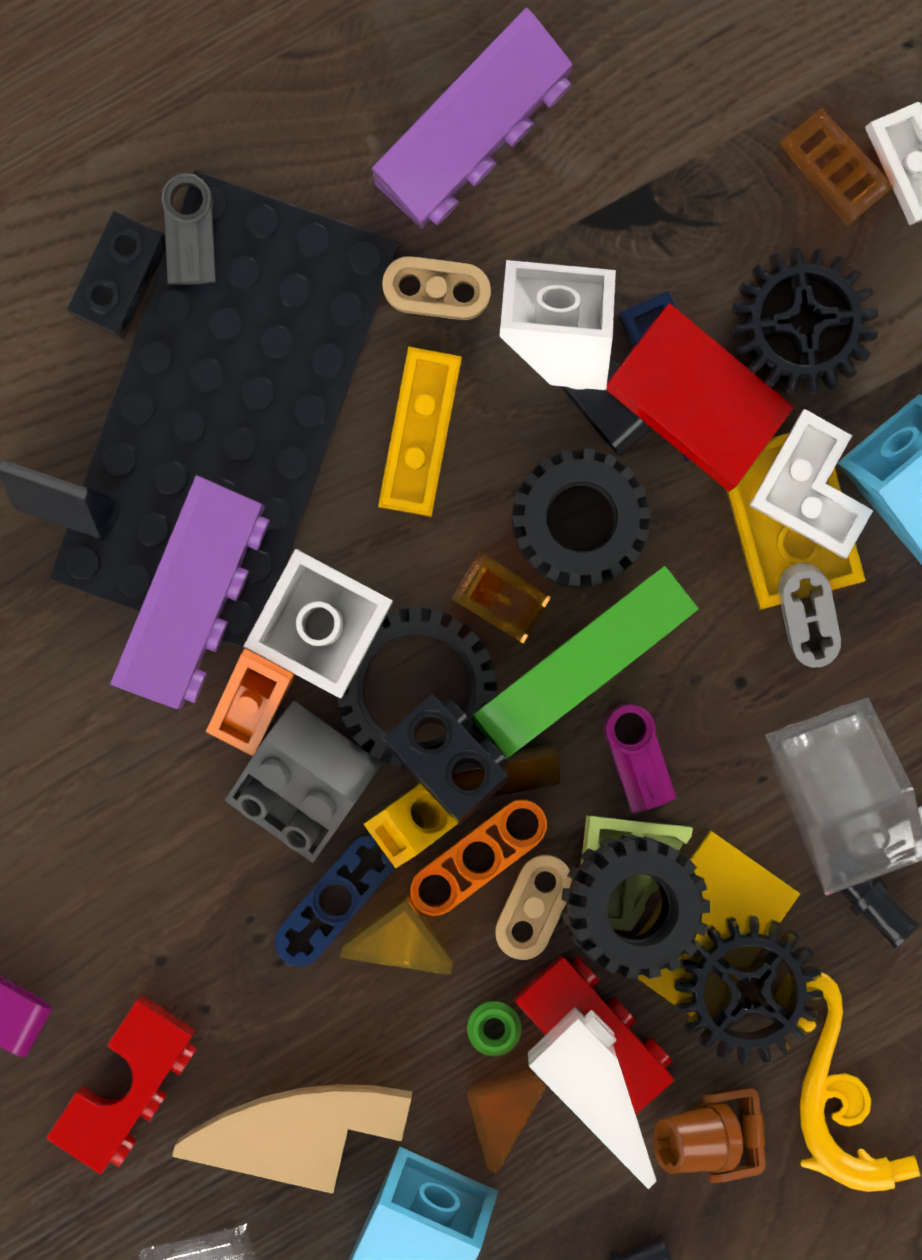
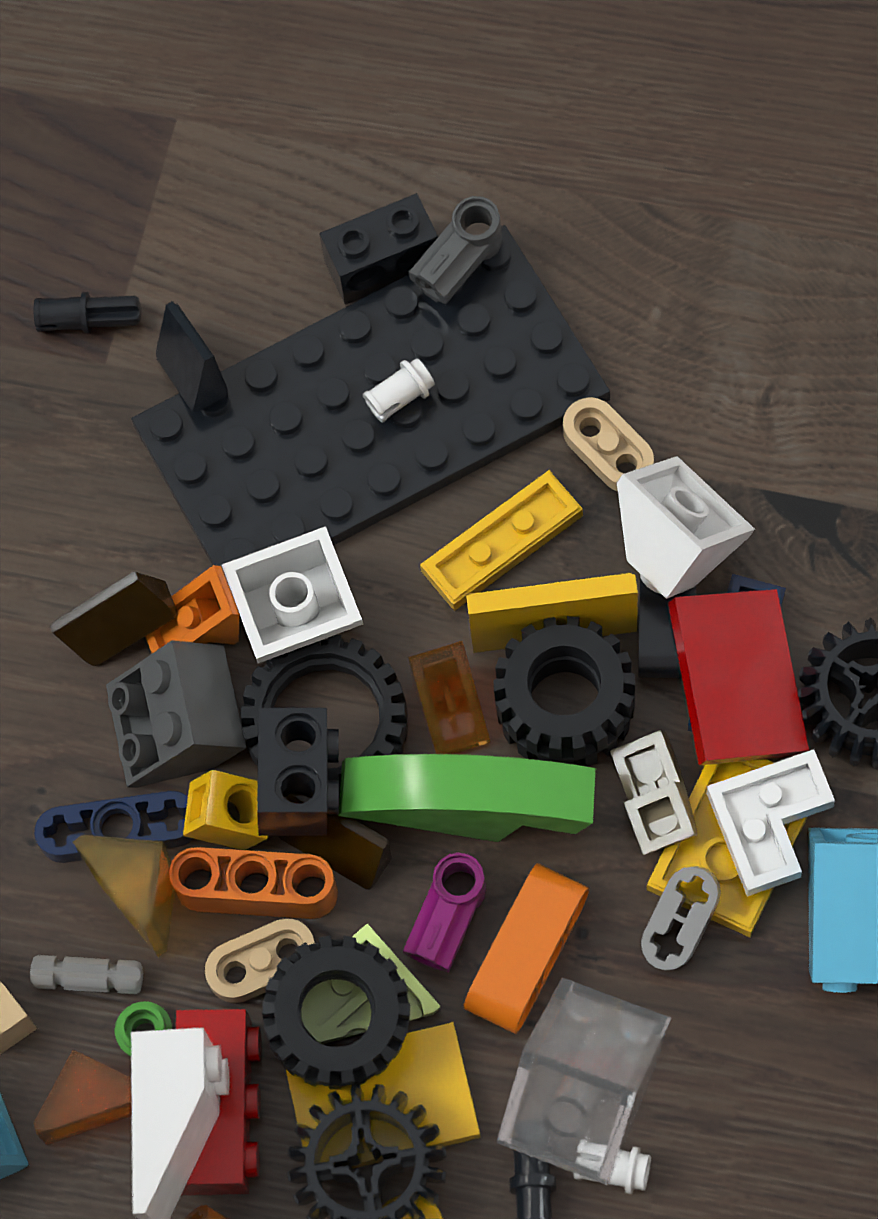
camera: 55 degrees right, 20 degrees down
medium lavender slope [110,476,270,710] -> none
medium lavender slope [372,7,572,229] -> none
none -> light grey axle [30,955,143,994]
none -> dark brown slope [50,571,177,666]
none -> white pin [363,358,435,423]
none -> orange beam [463,863,590,1034]
none -> yellow tile [466,573,638,653]
none -> slope [610,730,698,856]

